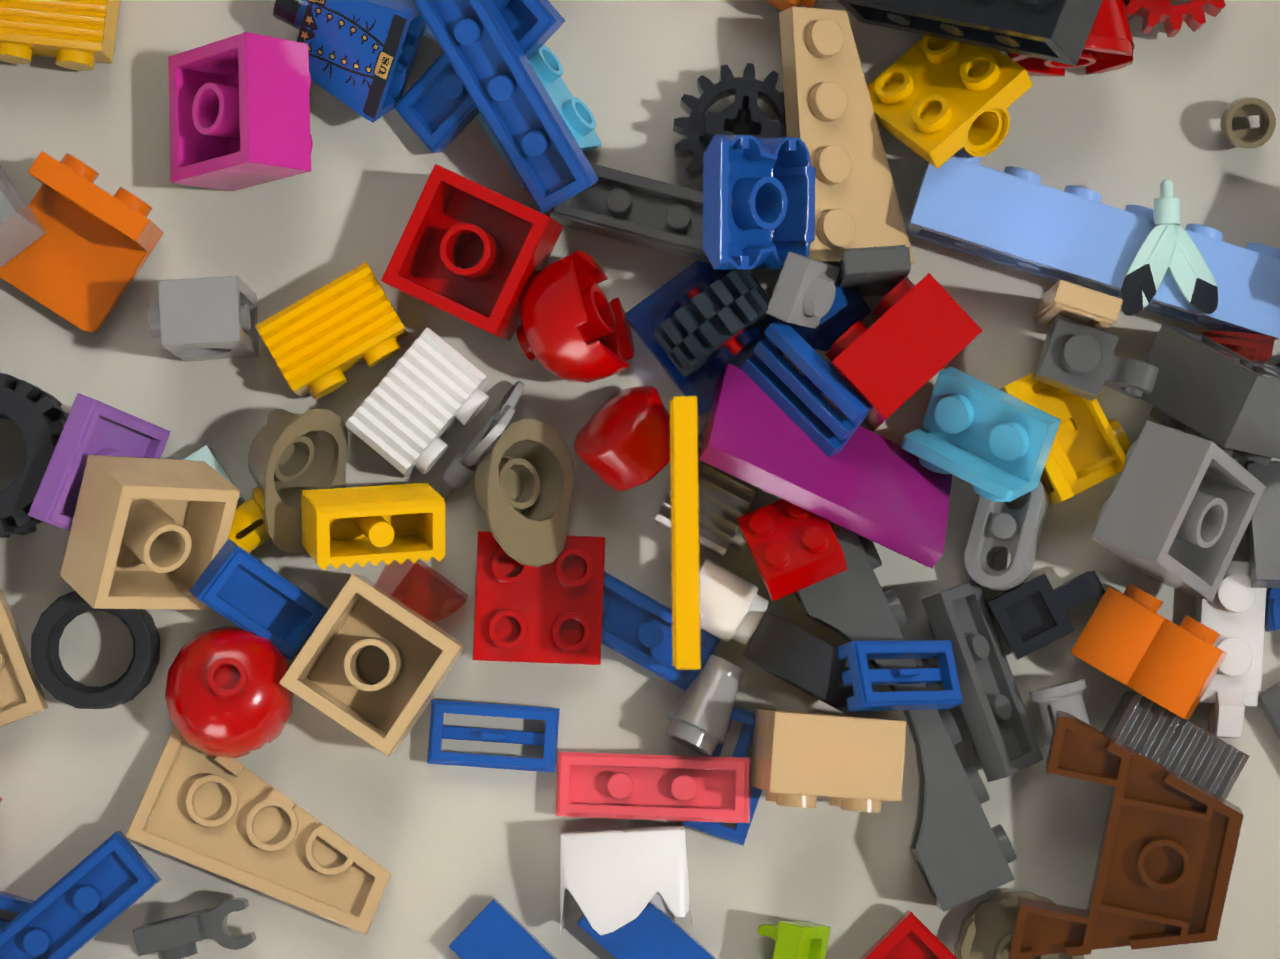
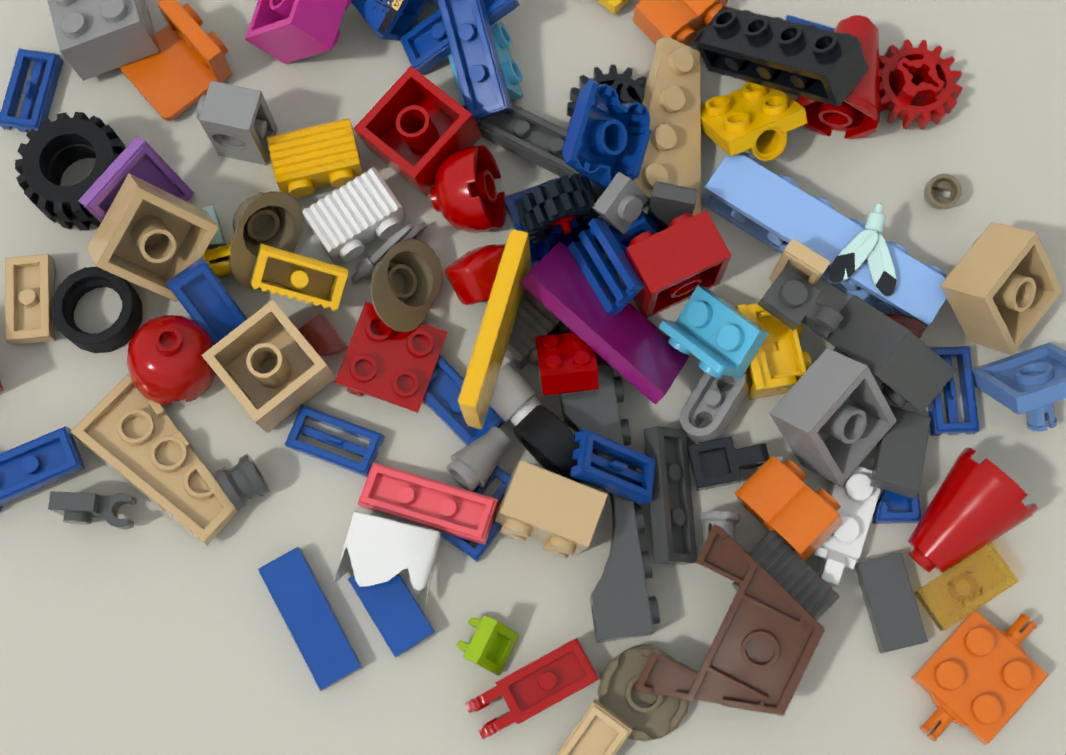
camera: 20 degrees right, 10 degrees down
none -> dark grey wheel [215,454,270,510]

